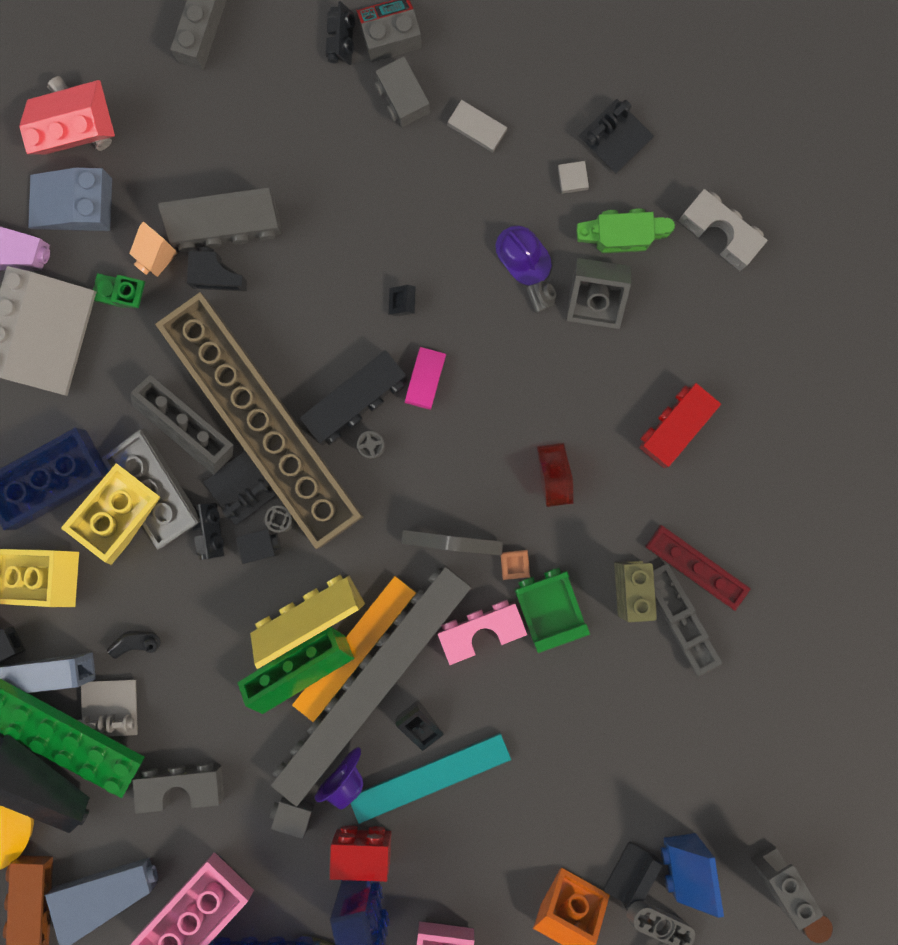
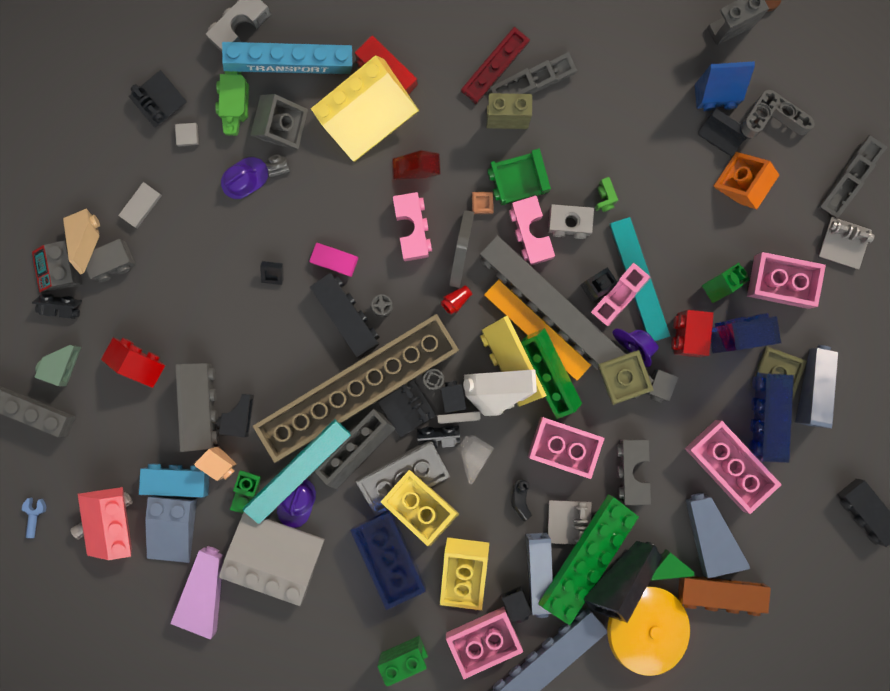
camera: 85 degrees left, 0 degrees up
none -> medium blue bar [22,497,46,538]
none -> sand green slope [35,345,81,386]
none -> tan slope [63,208,100,274]
none -> red brick [101,337,165,388]
none -> dark azure brick [139,464,209,497]
none -> dark azure brick [222,42,352,74]
none -> tile [243,419,351,524]
none -> dark purple piece [277,479,316,528]
none -> light yellow slope [311,55,419,162]
none -> bright pink arch [393,192,432,261]
none -> light grey tile [437,411,481,424]
none -> red cone [441,285,472,315]
none -> clear slope [460,434,494,484]
none -> white wedge [463,370,537,416]
none -> bright pink brick [527,417,604,479]
none -> light grey brick [548,204,594,239]
none -> bright pink arch [591,263,651,326]
none -> bright green bracket [595,177,618,212]
none -> olive tile [597,350,654,405]
none -> green slope [651,549,694,580]
none -> green slope [702,262,749,303]

